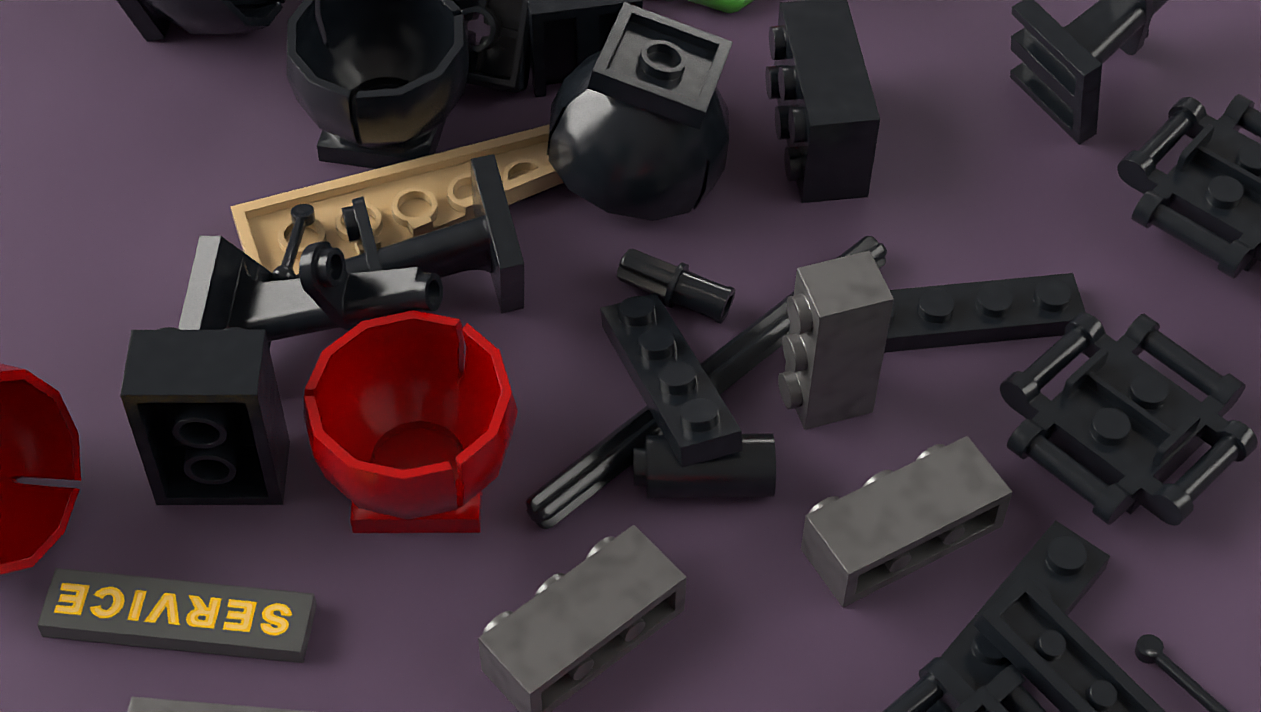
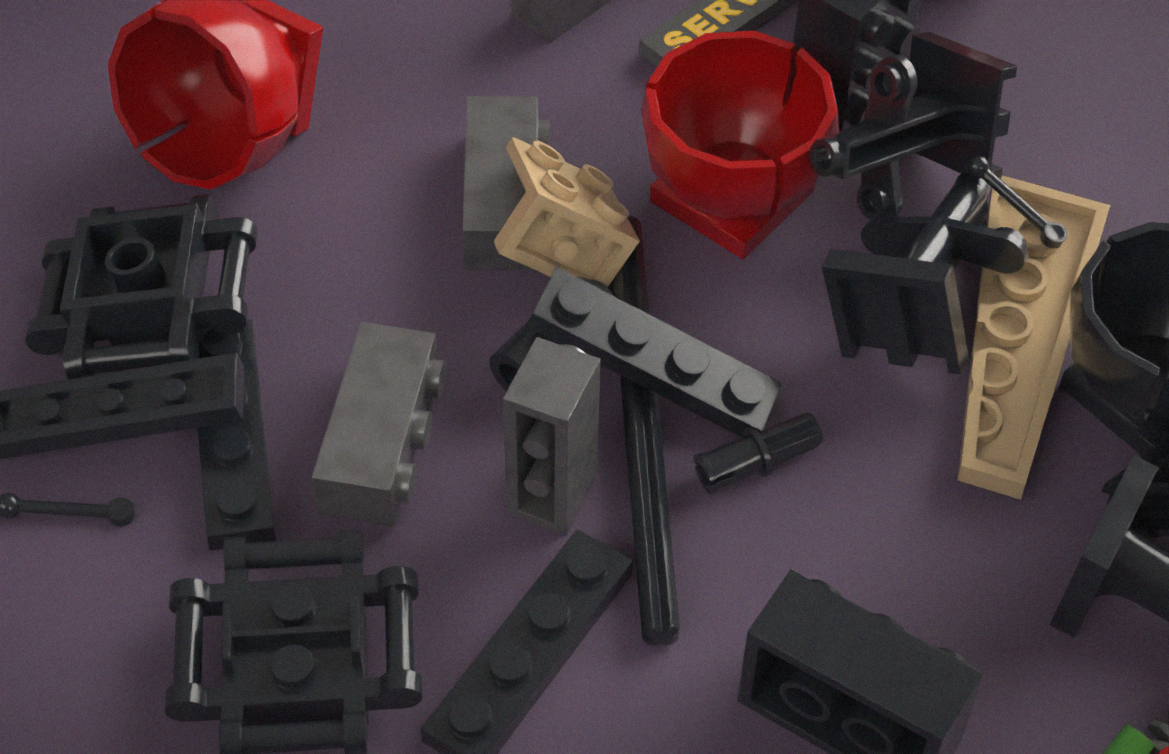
camera: 130 degrees right, 0 degrees up
black plate [547,2,733,221] -> none
none -> tan bracket [493,137,640,287]

